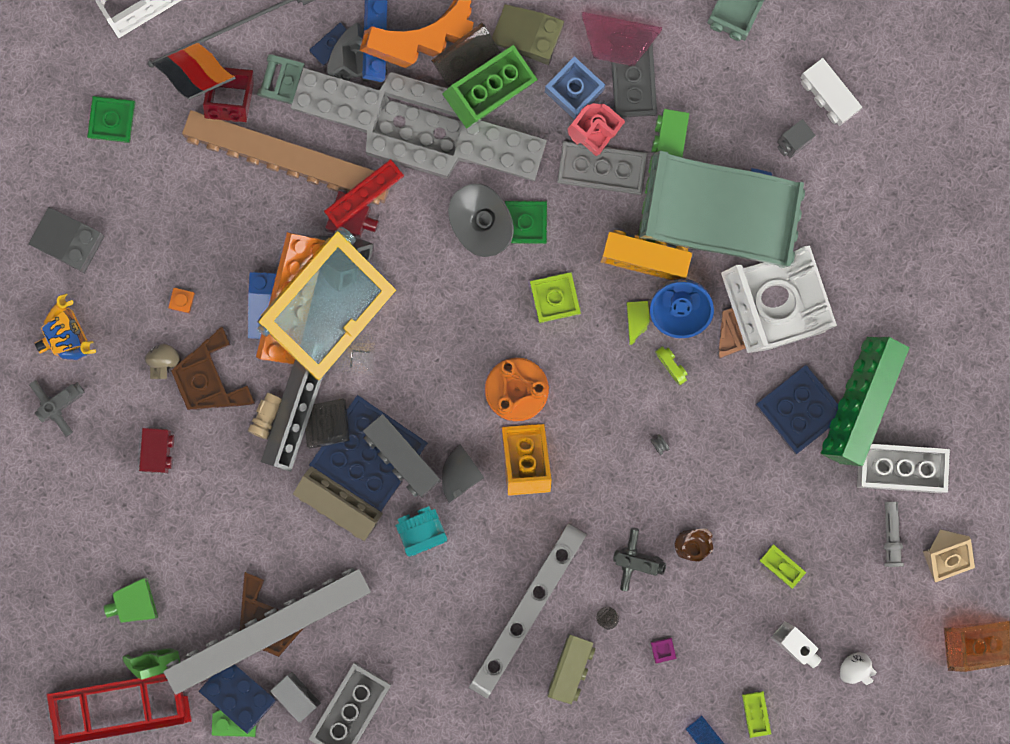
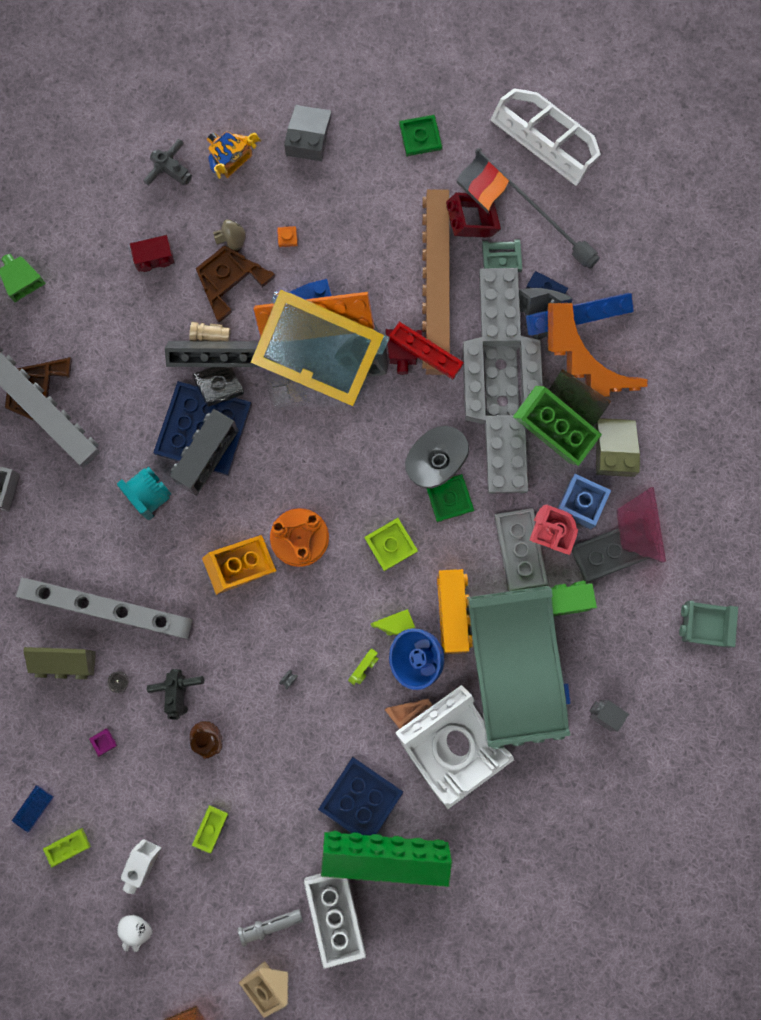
camera: 75 degrees right, 5 degrees down
dark tan brick [293,466,383,542] -> none
dark grey brick [442,444,484,503] -> none
white brick [800,58,862,126] -> none

